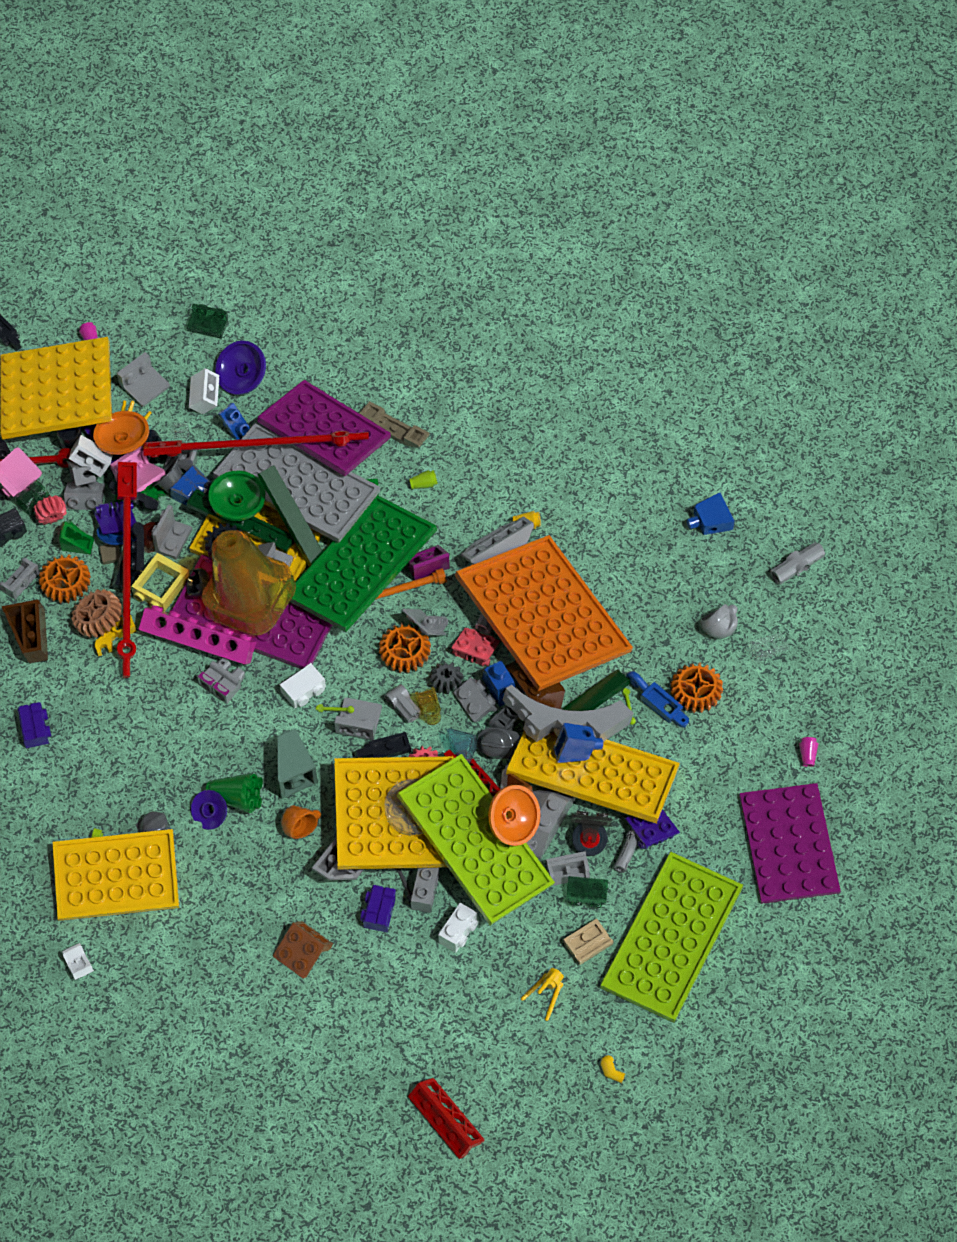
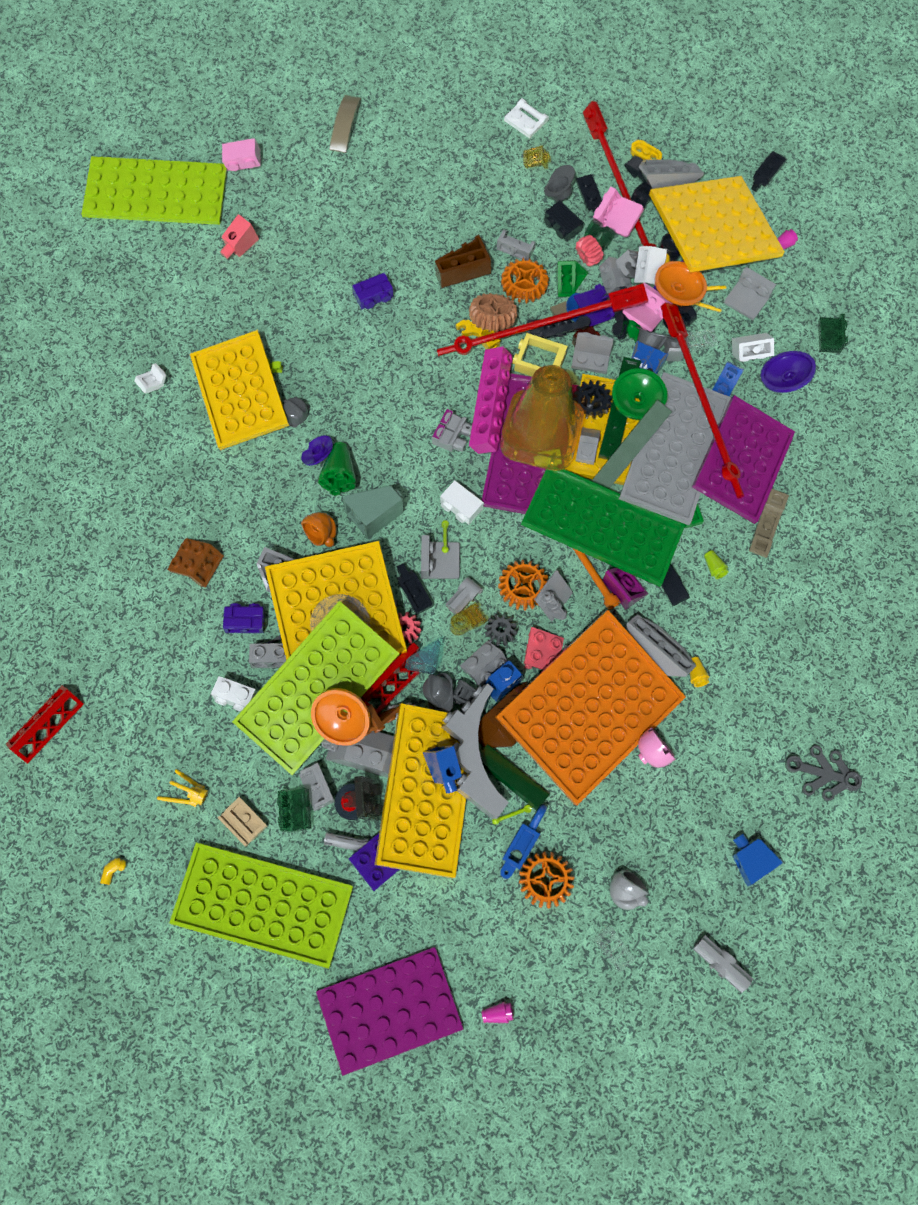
camera: 75 degrees right, 10 degrees up
none -> bright pink cylinder [638,727,676,768]
none -> black slope [661,563,690,607]
none -> dark grey plant [785,745,862,801]

